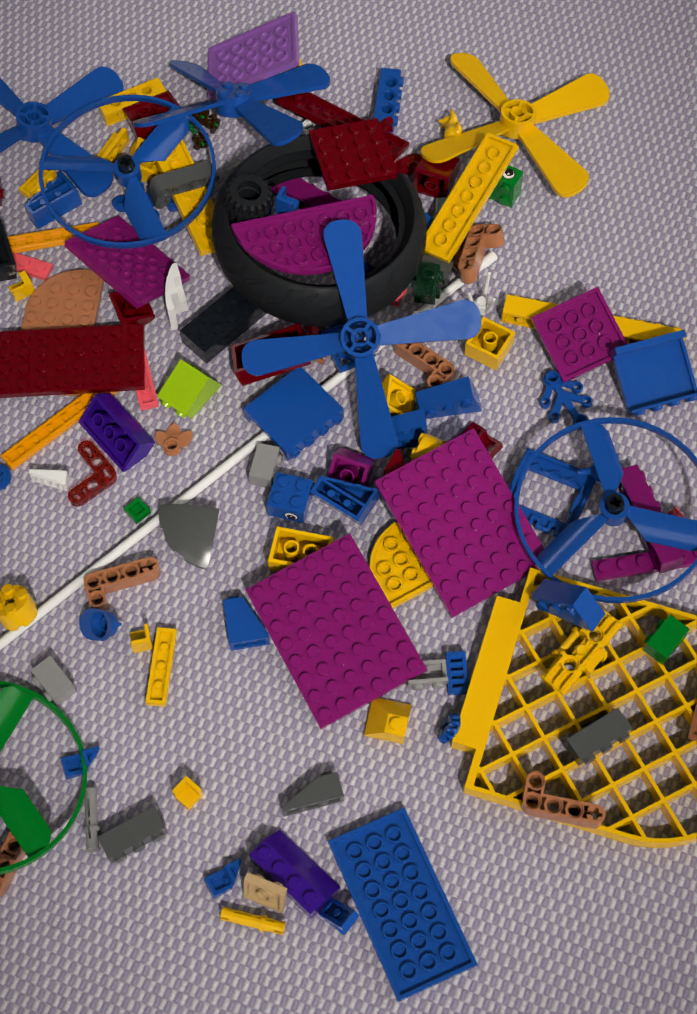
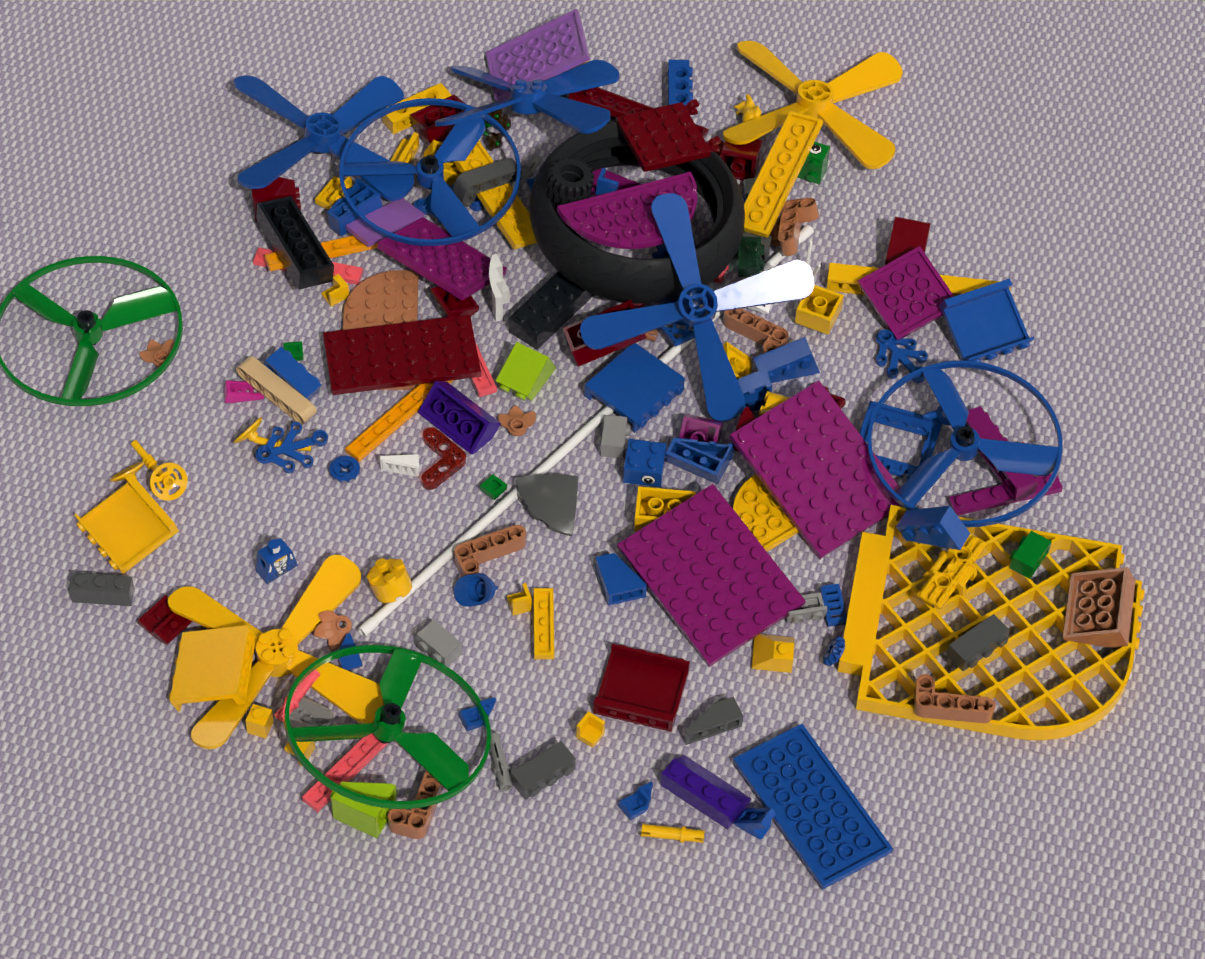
camera: 10 degrees left, 10 degrees down
tan plate [243,872,287,913] -> none
none -> medium lavender tile [346,198,424,247]
none -> dark red panel [593,644,690,732]
none -> dark red slope [885,217,931,265]

